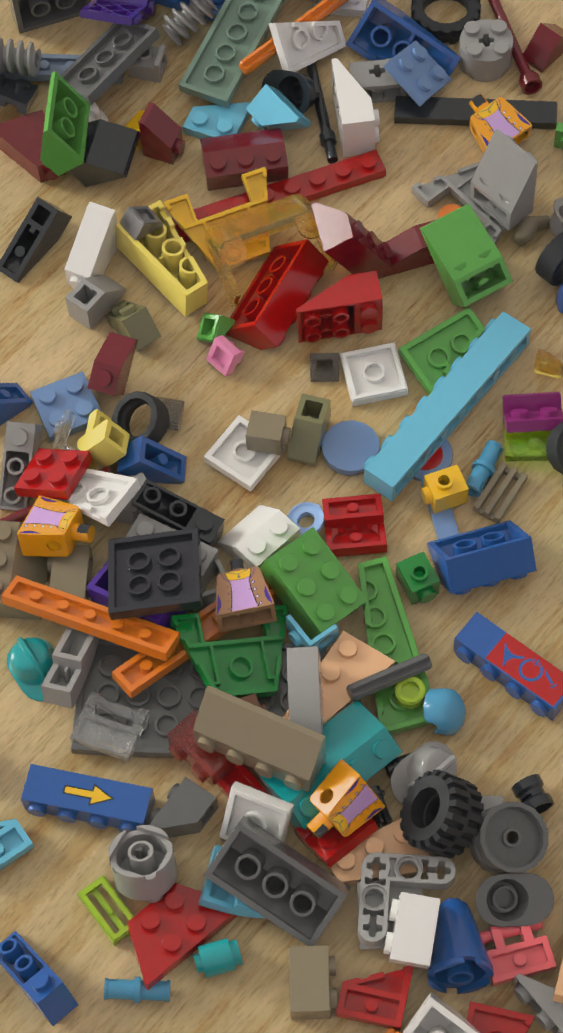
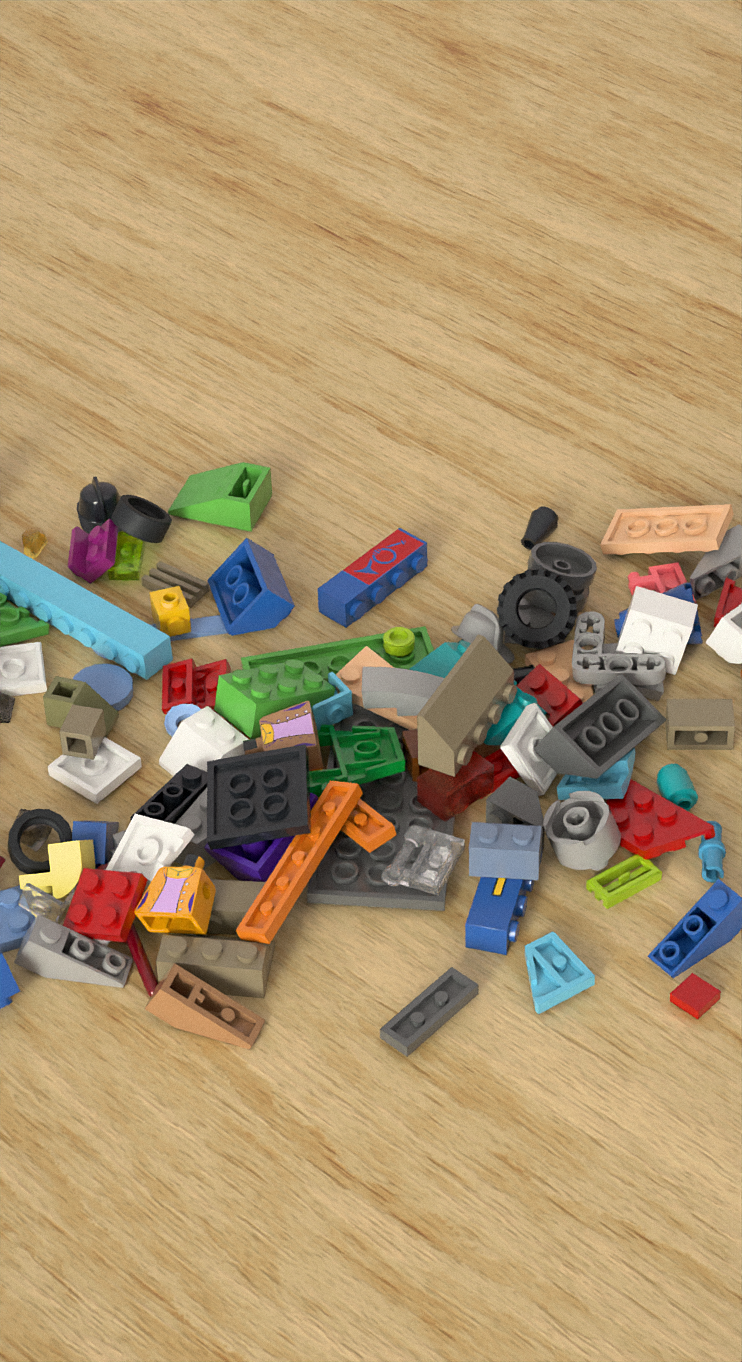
camera: 90 degrees left, 20 degrees down
teal piece [7,637,54,701] -> none
light grey slope [41,627,100,709] -> none
light orange torso [306,759,385,839] -> none
red wing [336,966,414,1031] -> none
dark grey axle [346,654,432,701] -> none
green brick [396,551,440,605] -> none
dark azure hair [423,688,466,736] -> none
dark azure pin [466,440,504,497] -> none
dark grey piece [475,873,554,927] -> none
black wheel [511,774,554,814] -> none
none -> sand blue slope [469,822,543,880]

